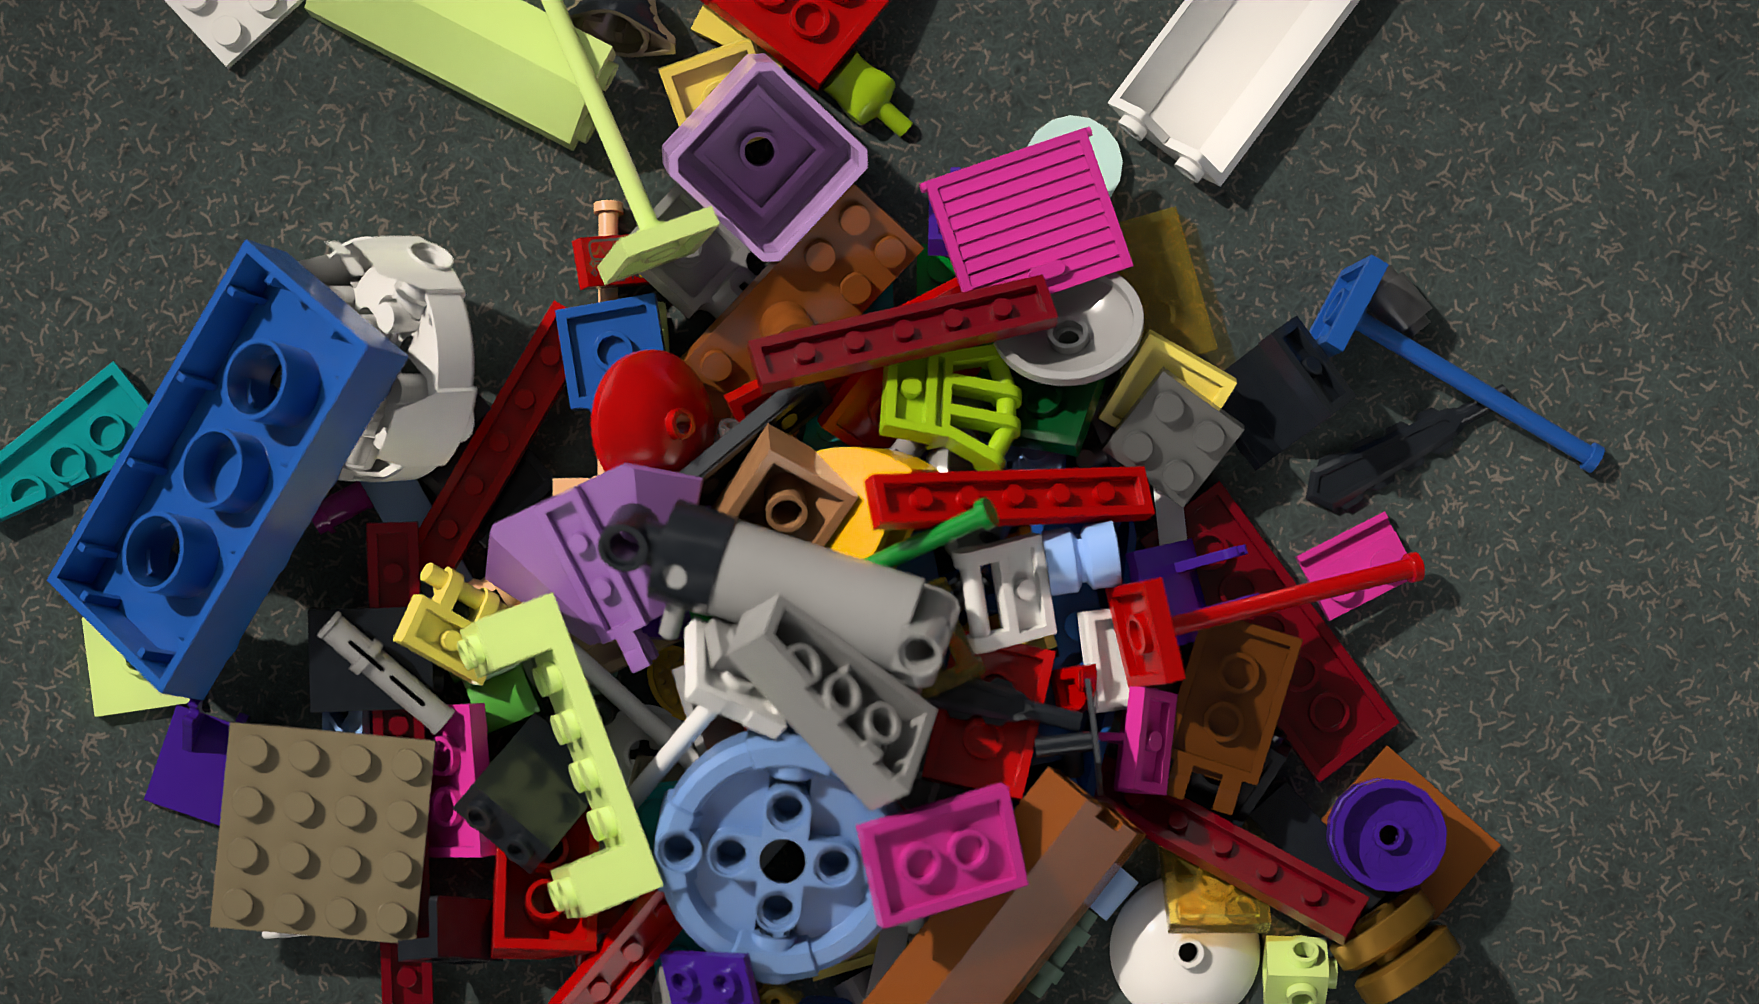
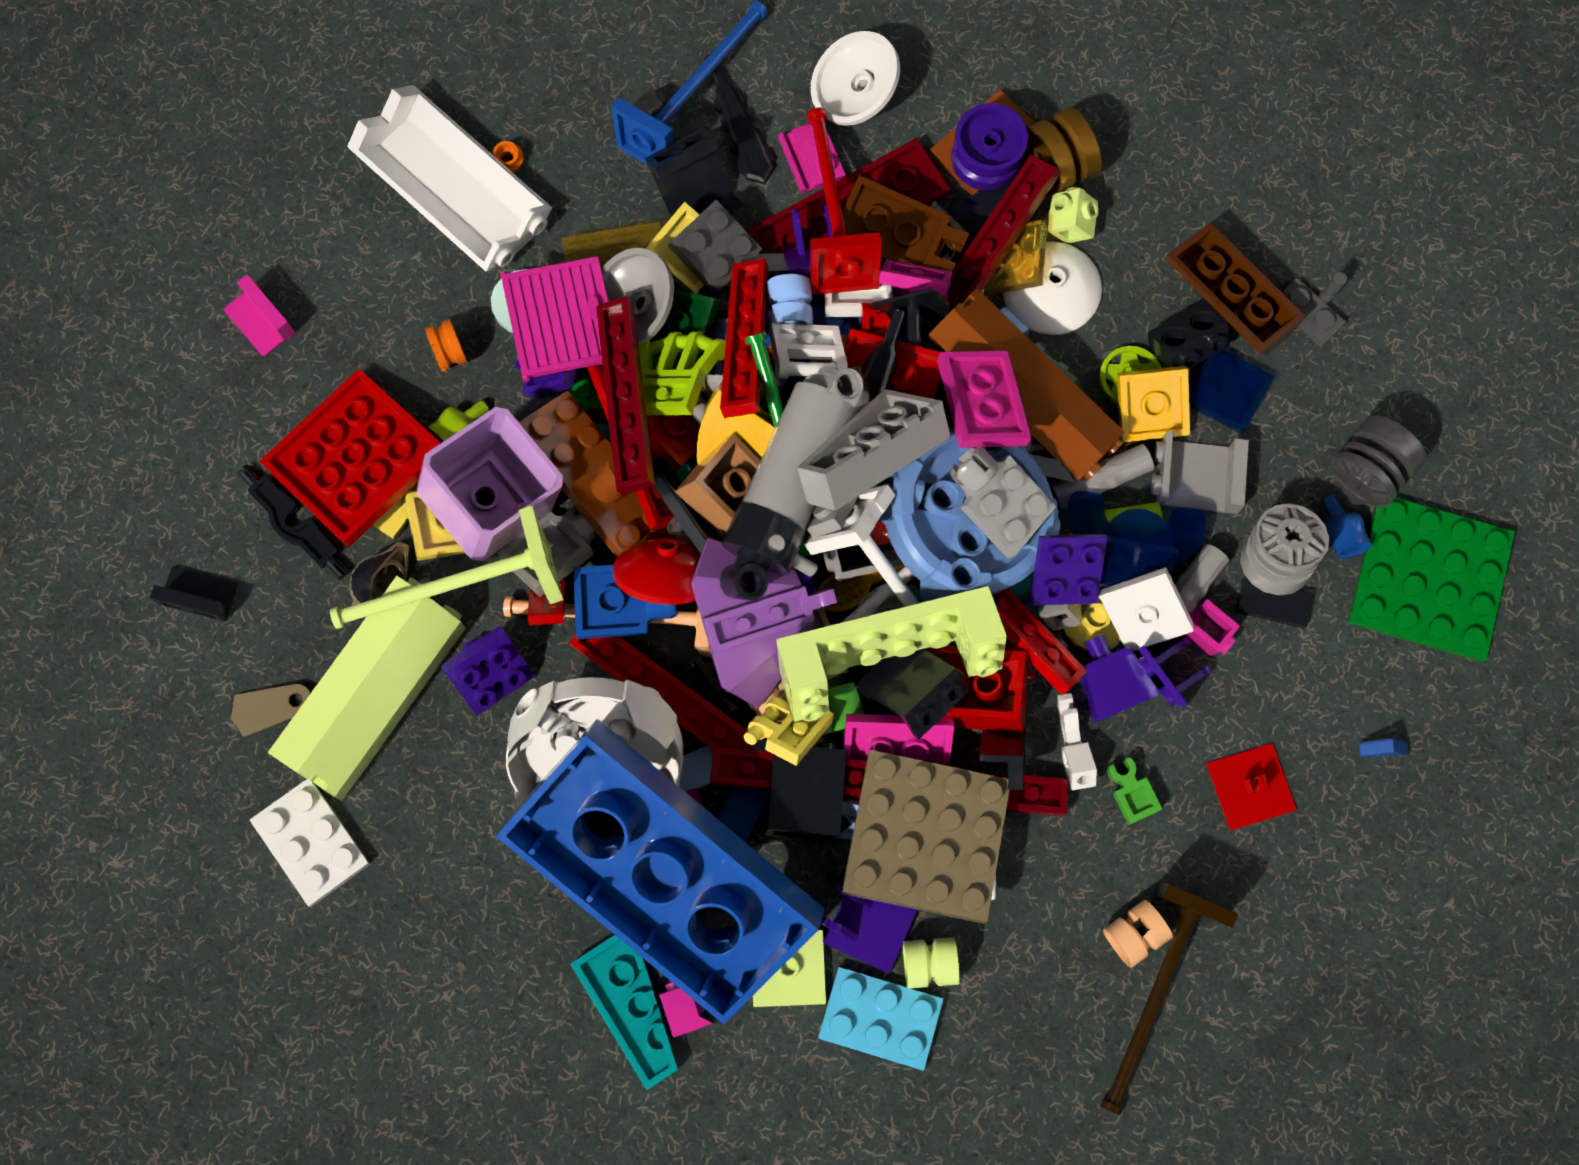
camera: 80 degrees left, 10 degrees down
light grey pin [317,611,455,735] -> none
none -> orange wheel [424,319,467,372]
none -> dark purple plate [440,626,535,716]
none -> orange plate [491,141,524,173]
none -> dark pink window [659,982,714,1038]
none -> blue plate [718,787,770,842]
none -> white dish [811,31,900,126]
none -> medium azure plate [818,967,943,1071]
none -> yellowish green wheel [903,937,959,989]
none -> light grey plate [950,446,1056,559]

